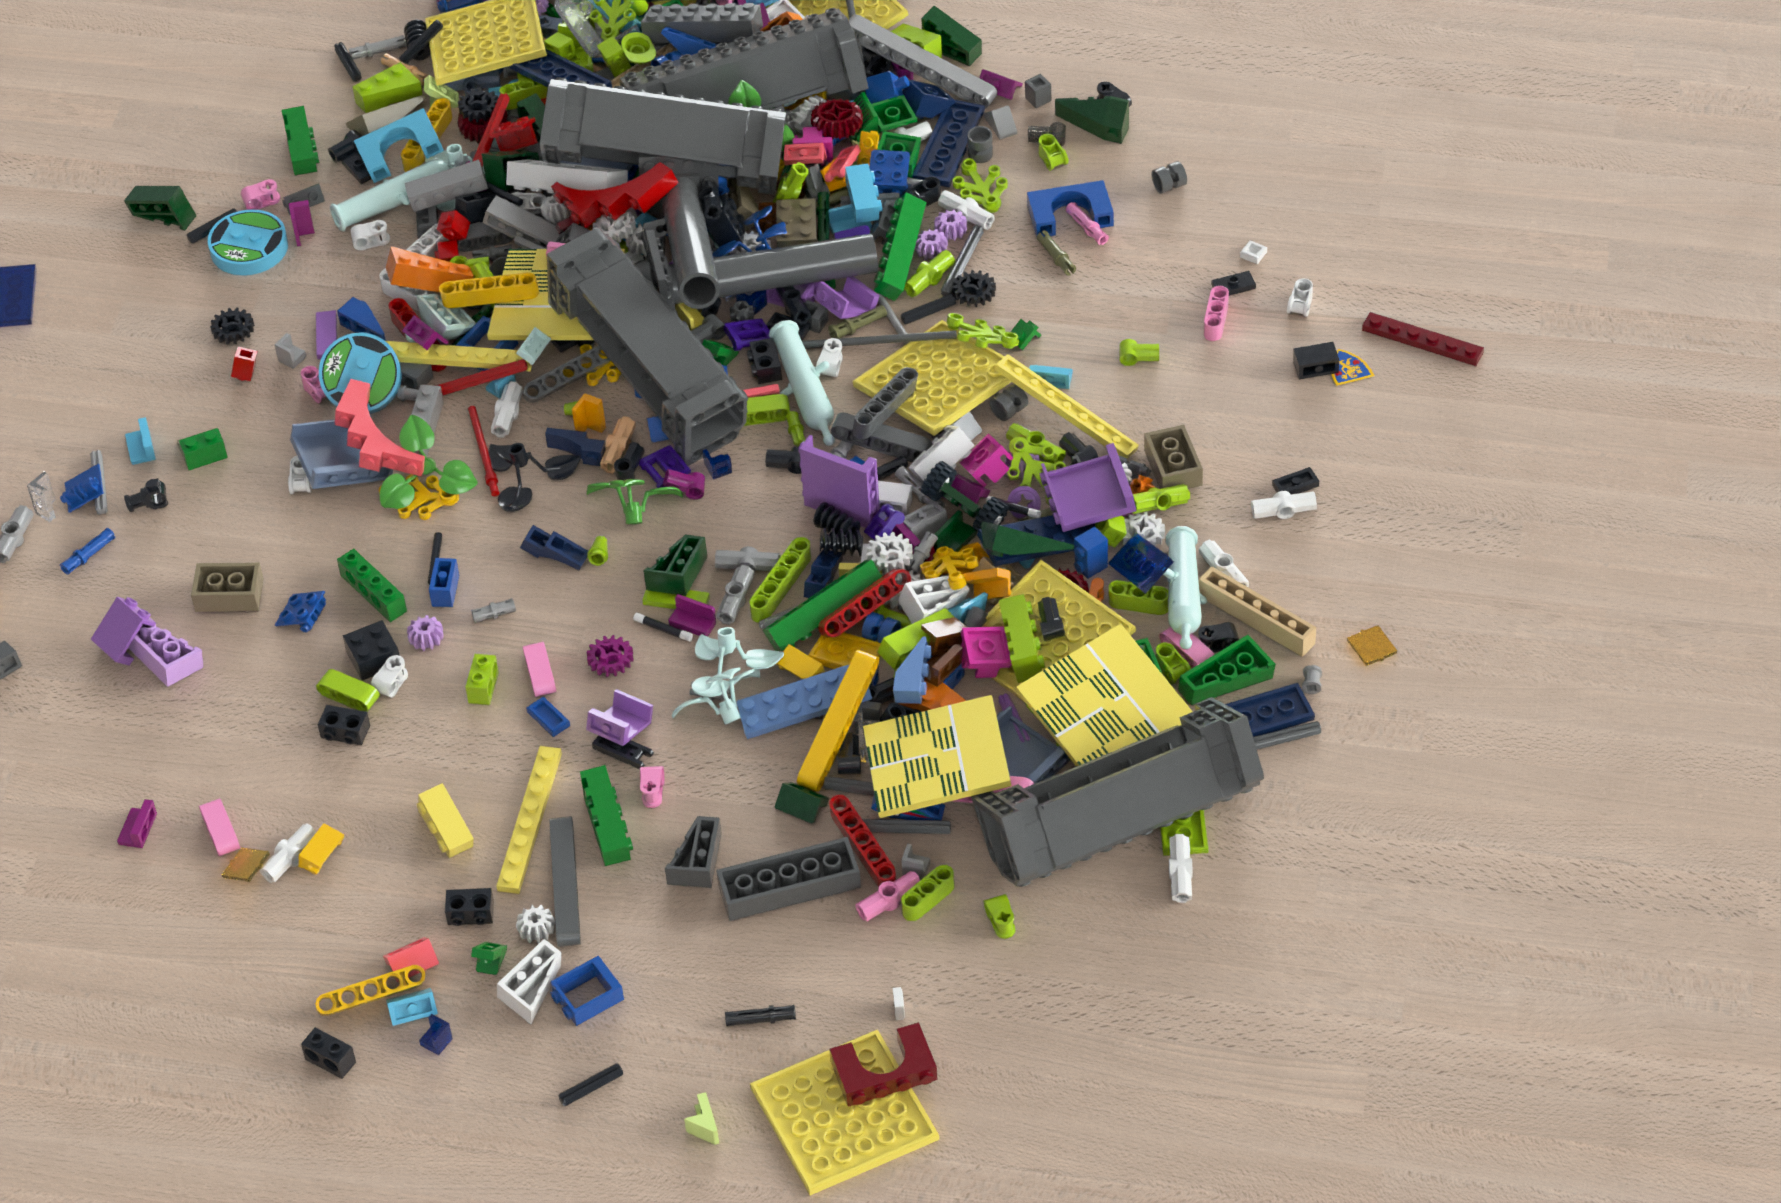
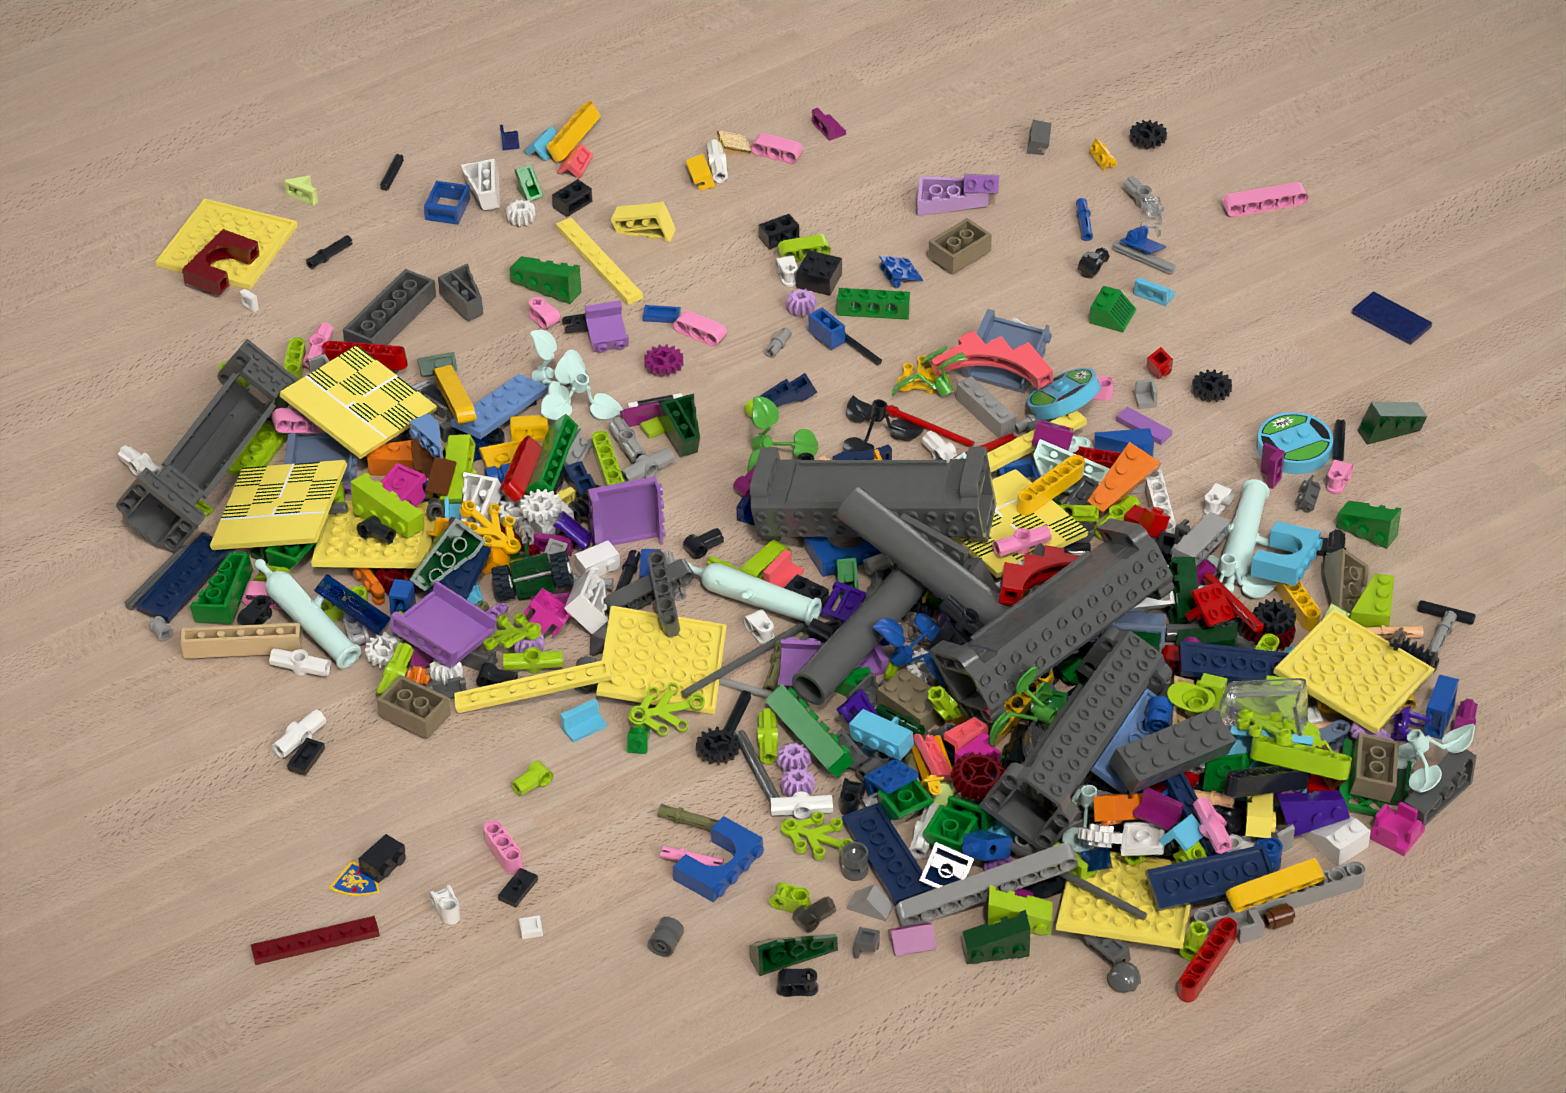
camera: 135 degrees right, 5 degrees down
black brick [301,1027,356,1079] -> none
lime brick [465,654,499,705] -> none
dark grey beam [549,816,581,947] -> none
blue slope [661,27,718,55] -> none
black bar [986,496,1041,518] -> none
clear yellow piece [1347,625,1397,666] -> none

